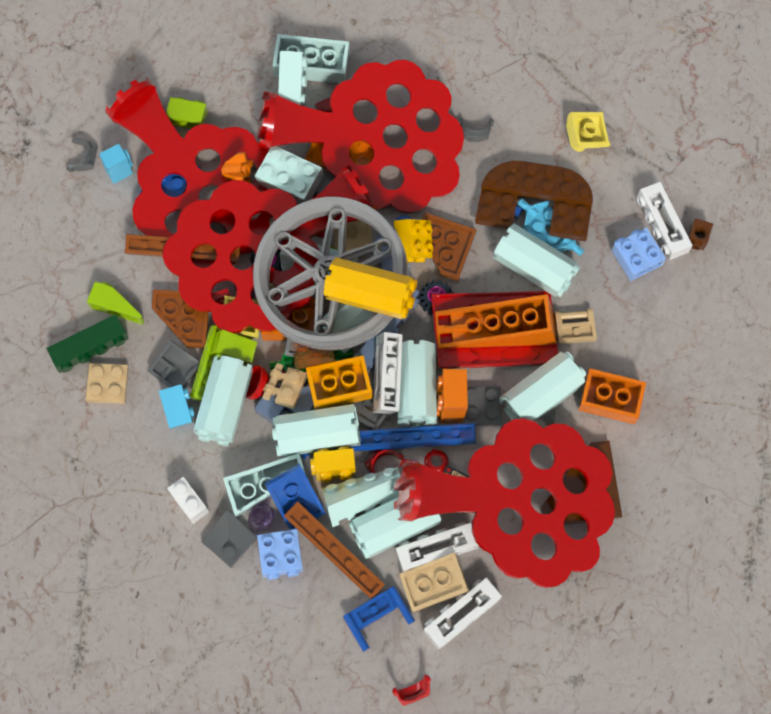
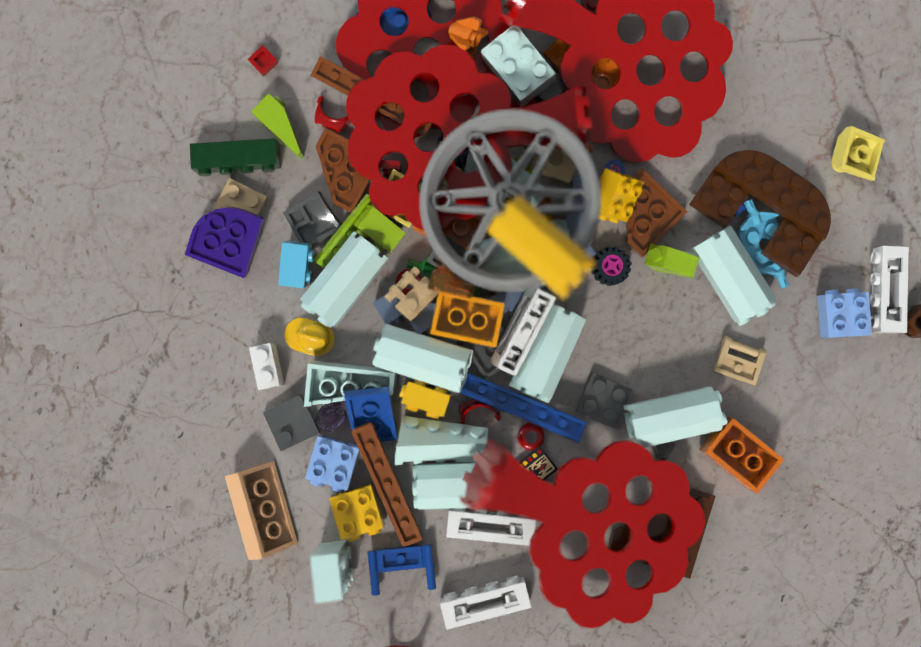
camera: 25 degrees right, 15 degrees up
red piece [245,365,269,400] -> none
tan plate [399,553,469,612] -> none
piece [431,291,559,369] -> none
orange brick [436,369,468,423] -> none
dark grey helmet [459,118,494,142] -> none
none -> dark purple plate [185,207,265,278]
none -> light nougat slope [225,461,298,560]
none -> red plate [248,45,279,77]
none -> yellow piece [284,318,335,356]
none -> light aqua brick [310,540,354,603]
none -> red helmet [314,96,351,133]
none -> yellow brick [329,483,385,542]
none -> lime slope [644,244,700,279]

